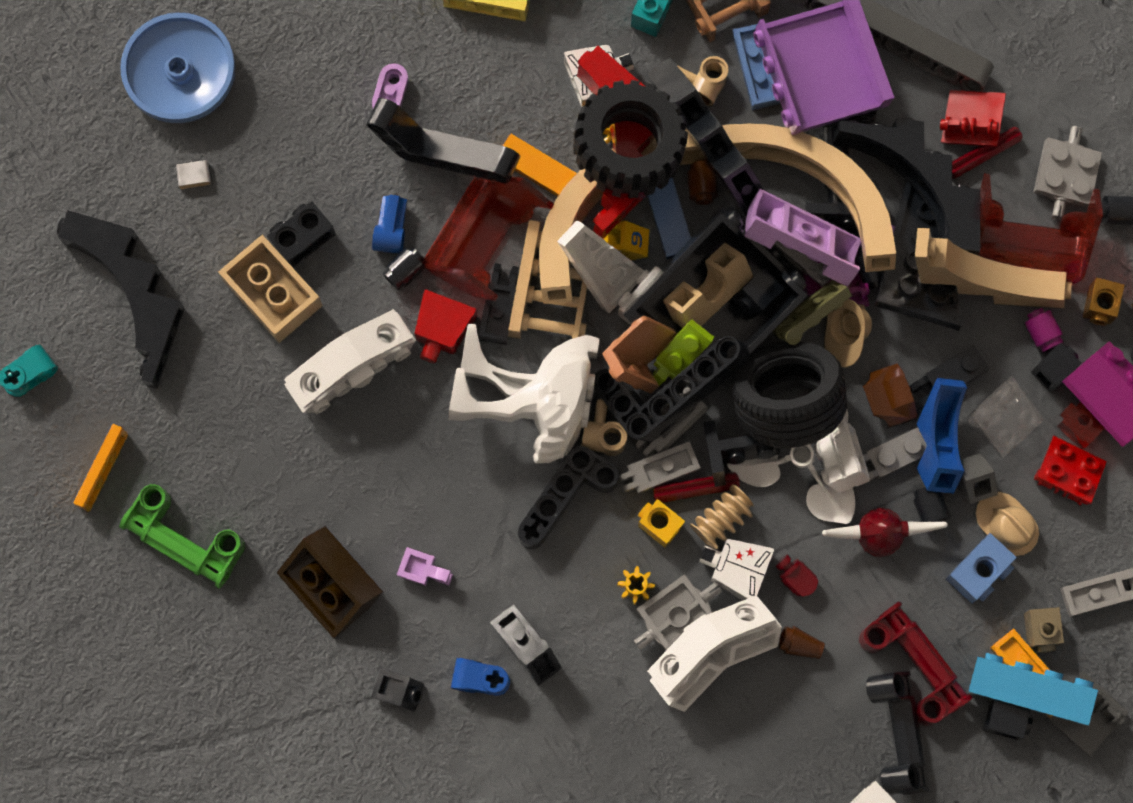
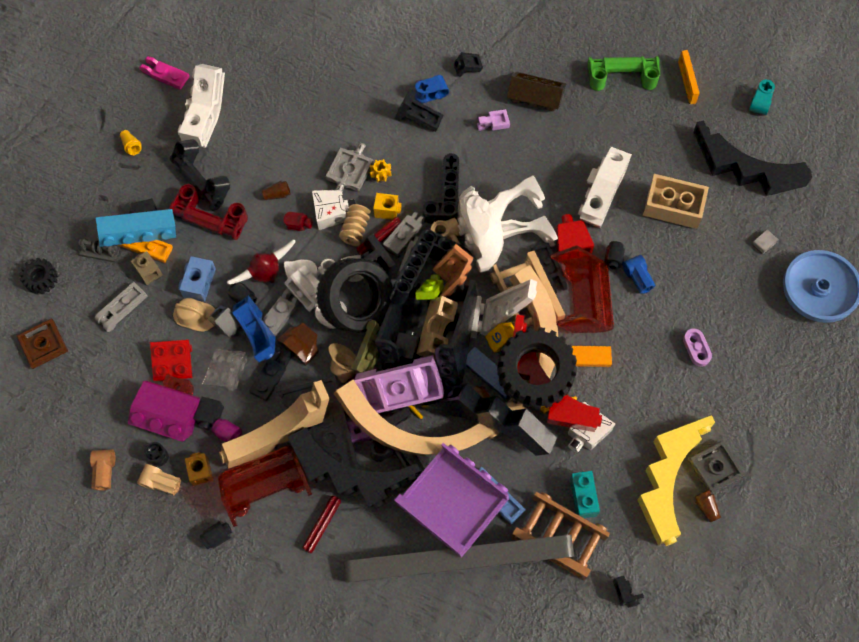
camera: 150 degrees right, 10 degrees down
black brick [267,201,336,268] -> none
black beam [366,98,521,184] -> none
white brick [648,595,782,712] -> none
tan piece [678,56,728,106] -> none
red hinge [940,90,1006,147] -> none
light grey plate [1033,126,1102,220] -> none

